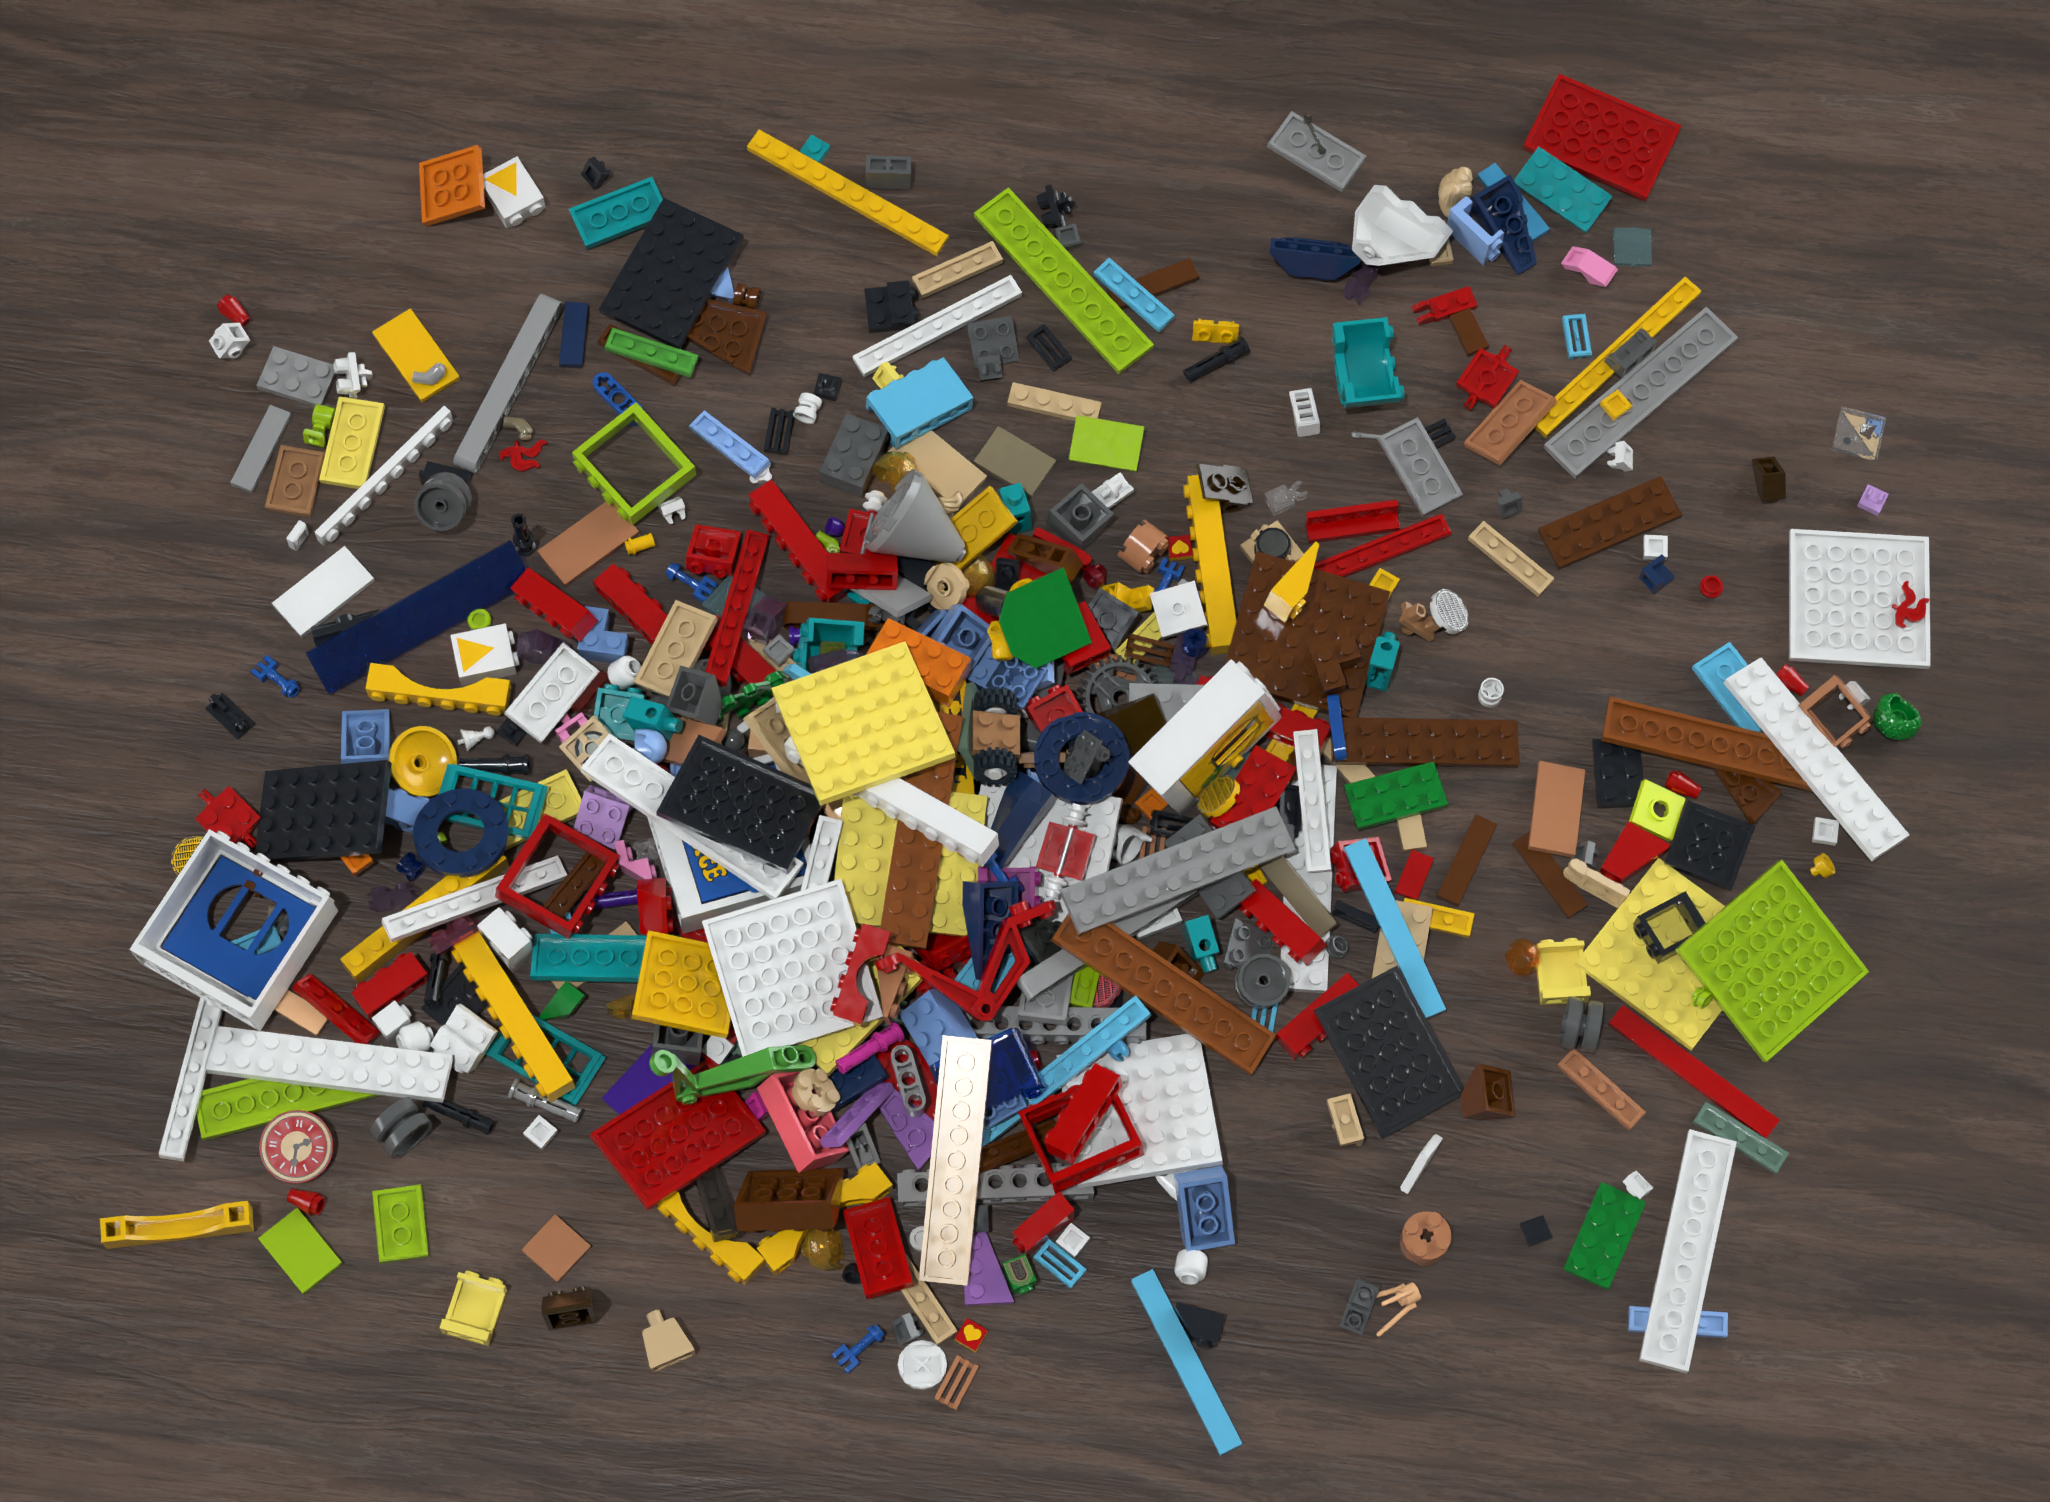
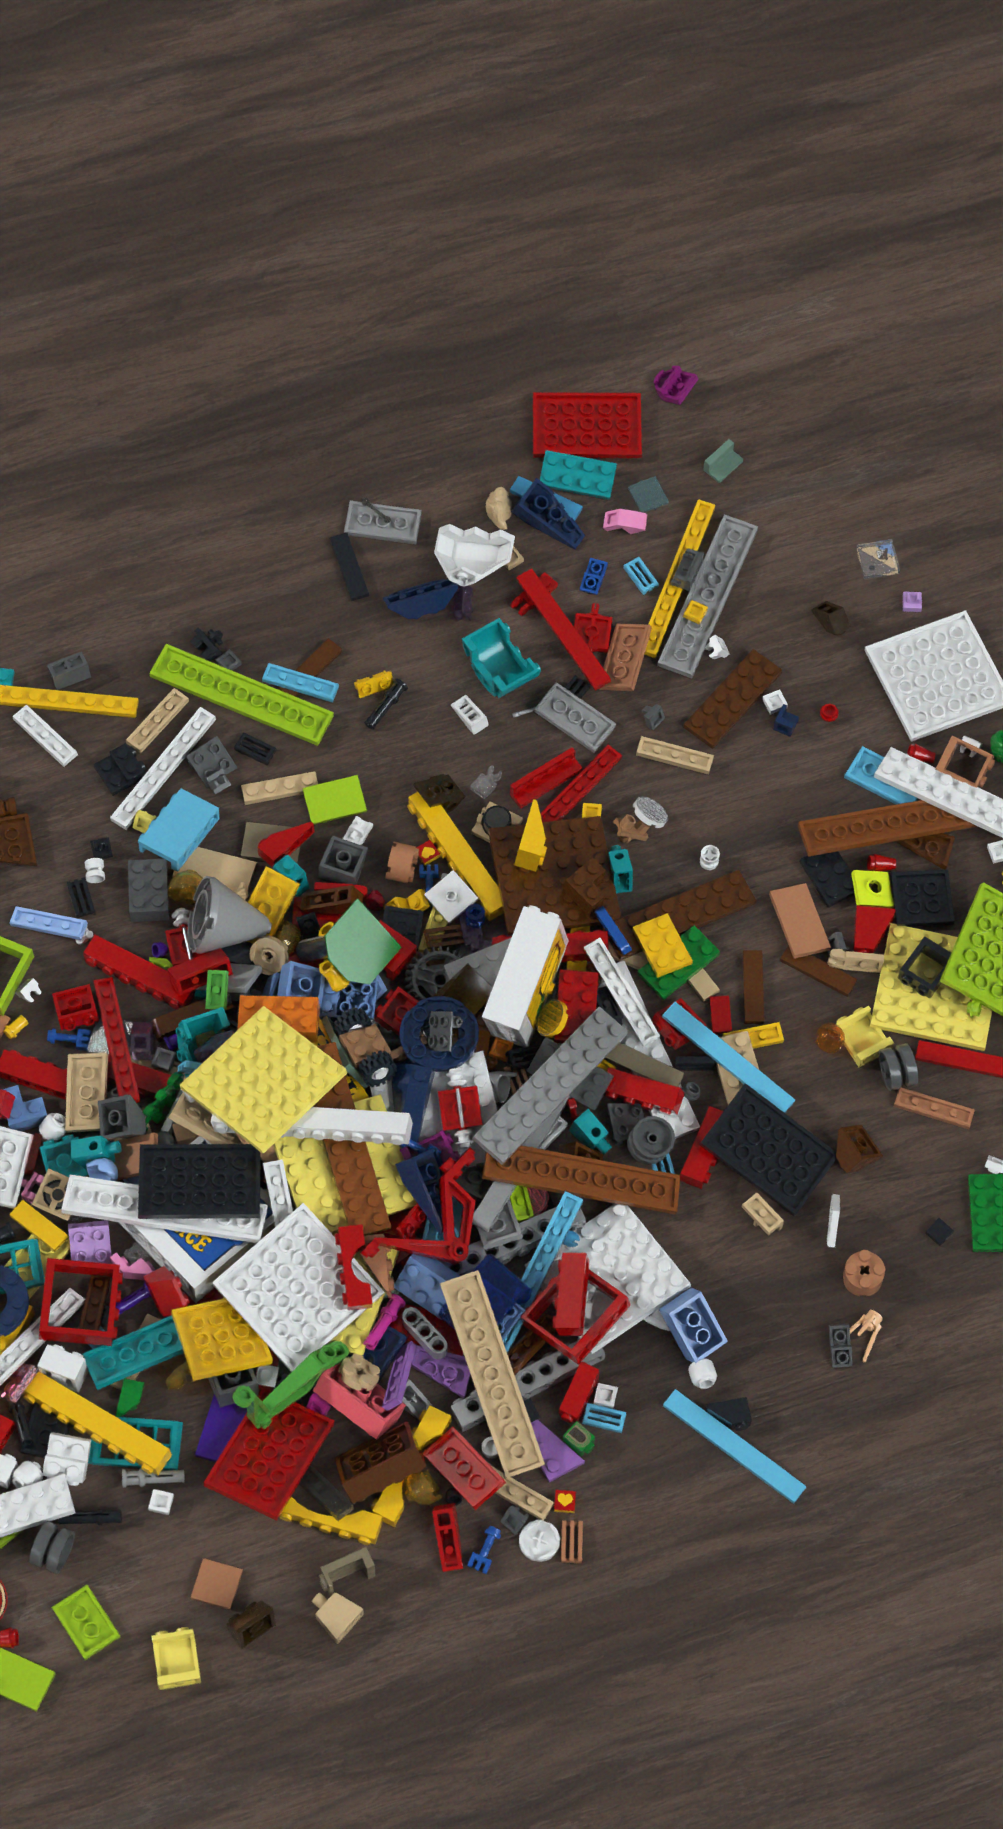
camera: 25 degrees left, 5 degrees down
light blue panel [1447,196,1504,266] -> none
reddish brown tile [1449,308,1489,357] -> none
red piece [1892,581,1929,629] -> none
none -> yellow tile [9,1200,68,1252]
none -> white plate [13,705,78,767]
none -> bright green plate [205,970,229,1010]
none -> red slope [257,822,315,868]
none -> dark tan panel [319,1547,376,1596]
none -> black tile [330,533,369,601]
none -> red slope [432,1503,463,1572]
none -> red tile [516,568,611,691]
none -> red tile [566,1098,579,1124]
none -> blue slope [579,558,608,595]
none -> yellow plate [632,913,693,978]
none -> magenta slope [654,366,698,405]
none -> sand green panel [703,439,743,483]

